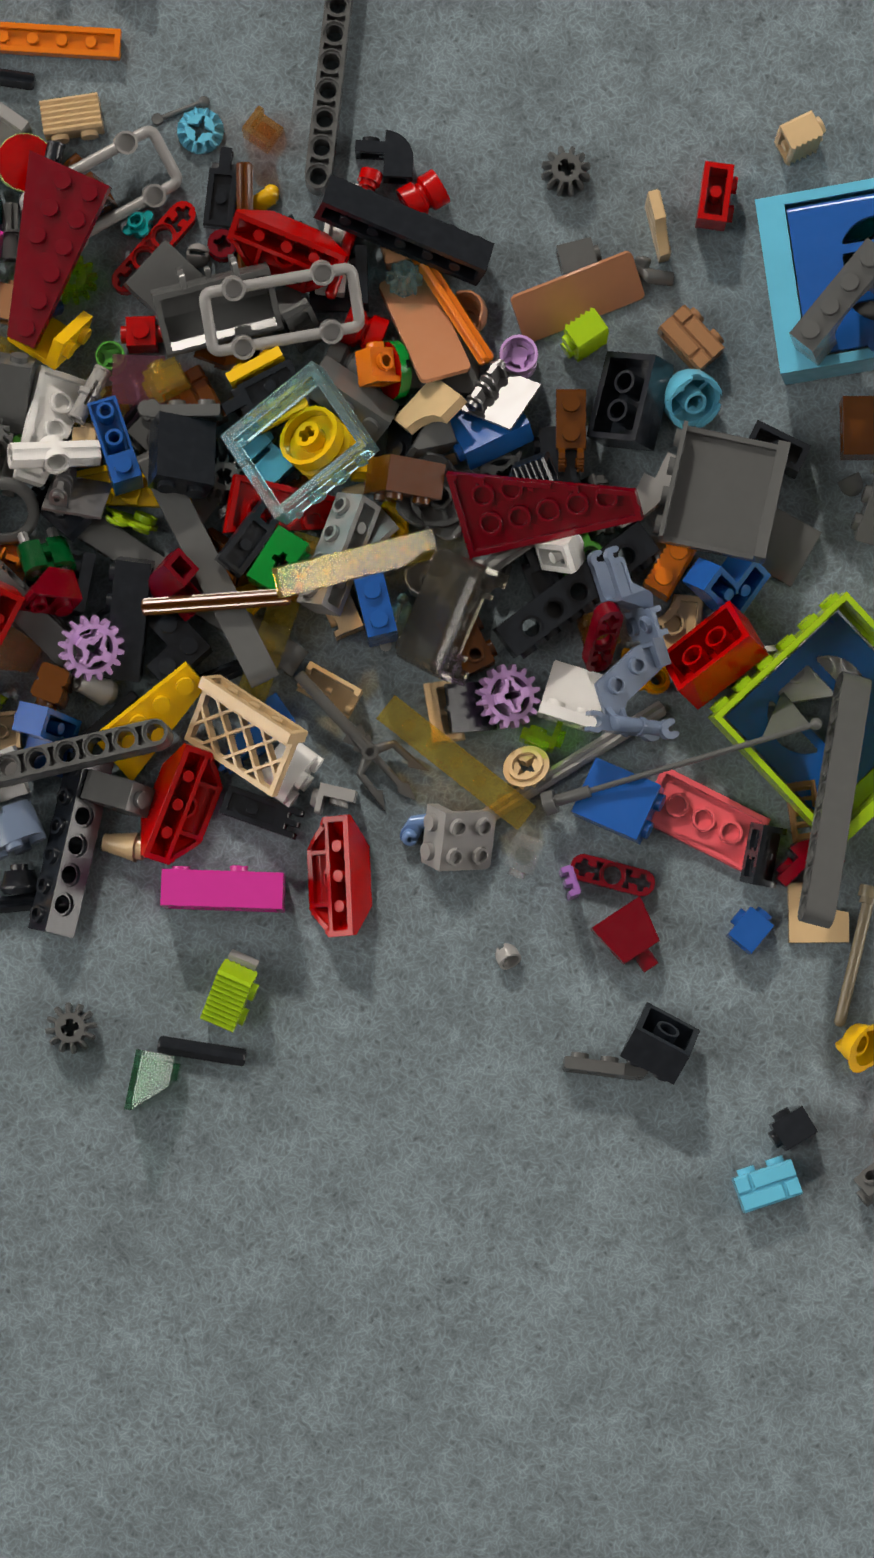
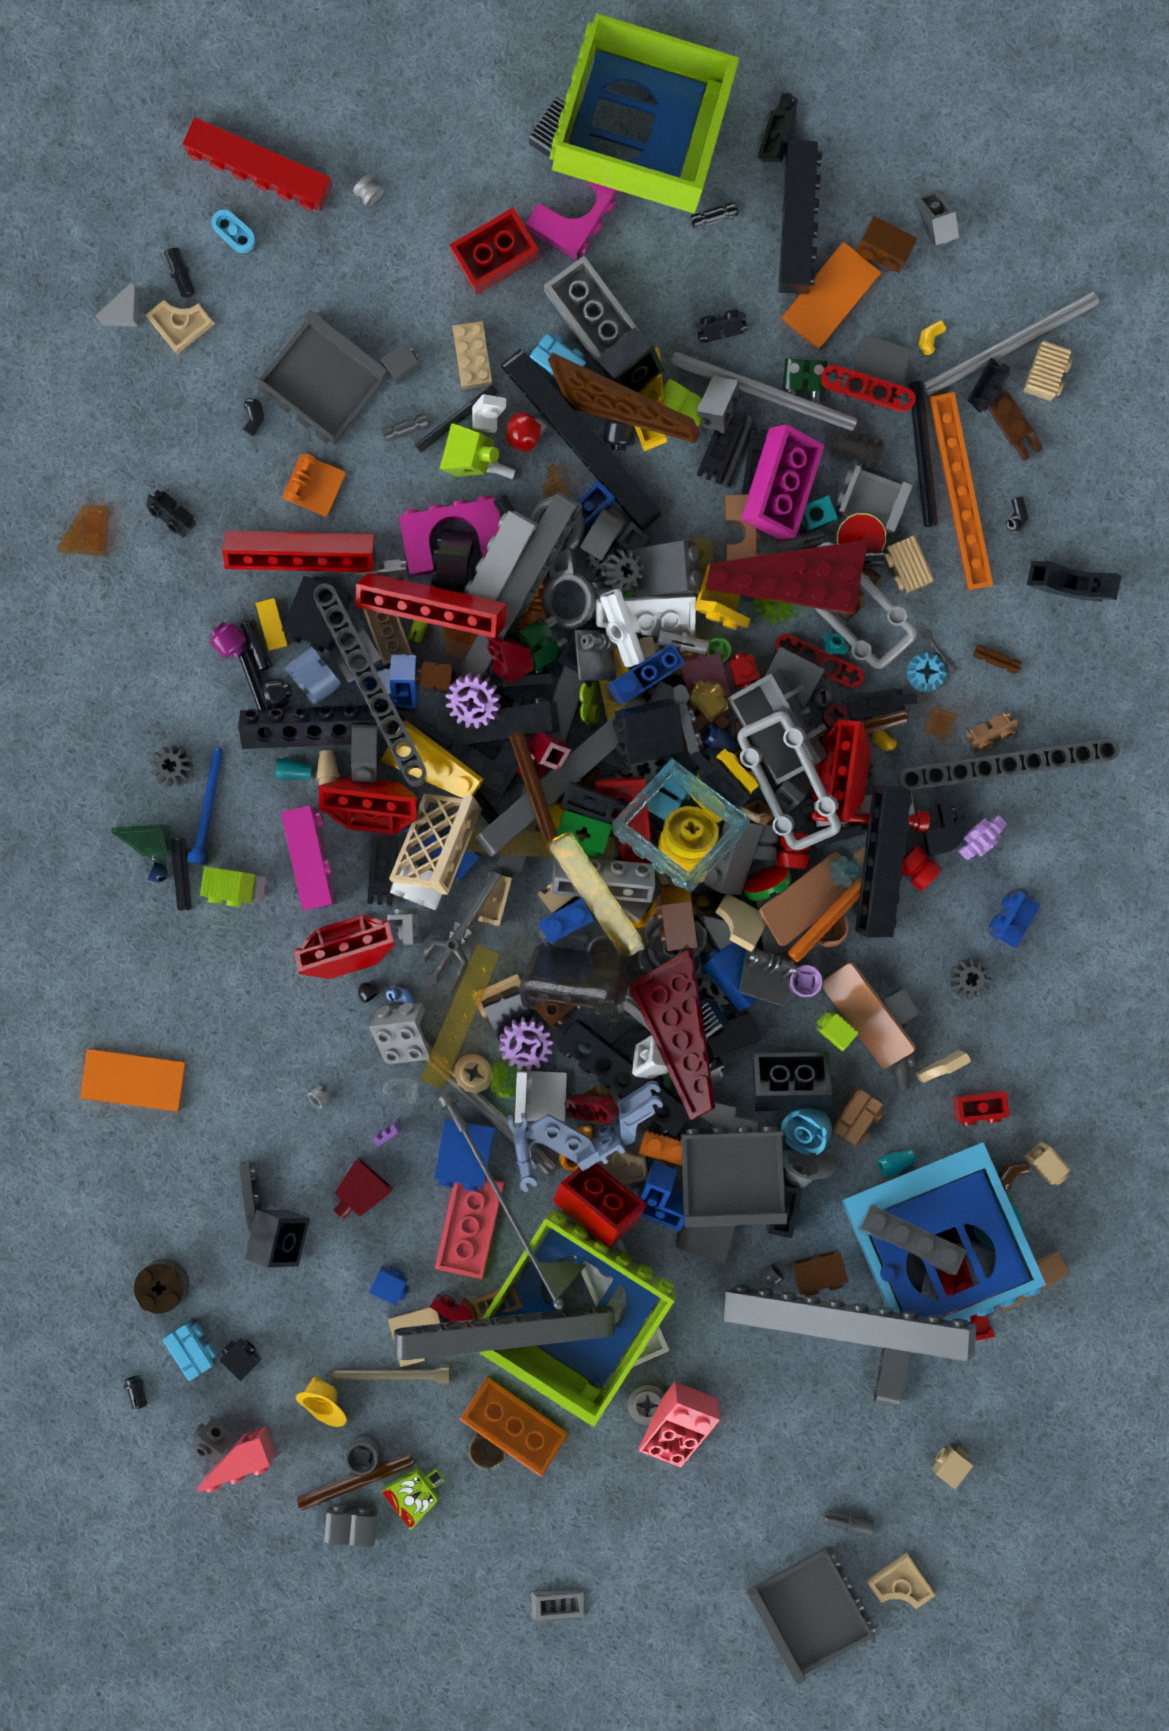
camera: 75 degrees right, 5 degrees up
light grey cone [72,675,118,706] -> none
orange brick [355,341,401,387] -> none
reddish brown hinge [556,389,586,472] -> none
dark red beam [570,854,655,897] -> none
black hinge [740,822,787,888] -> none
none -> orange tile [80,1049,186,1112]
none -> black pin [124,1375,148,1410]
none -> dark brown brick [134,1259,189,1314]
none -> dark blue hinge [147,862,168,883]
none -> blue piece [187,747,223,865]
none -> teal cone [275,756,311,781]
none -> black hinge [358,982,380,1004]
none -> dark blue cone [701,724,739,754]
none -> medium nougat slope [737,800,775,826]
none -> light grey piece [783,1150,836,1187]
none -> teal cone [877,1149,916,1178]
none -> lavender gear [959,815,1007,860]
none -> medium nougat hinge [965,712,1017,753]
none -> reddish brown axle [973,644,1022,674]
none -> blue bracket [989,891,1040,949]
none -> reddish brown arm [998,1162,1029,1191]

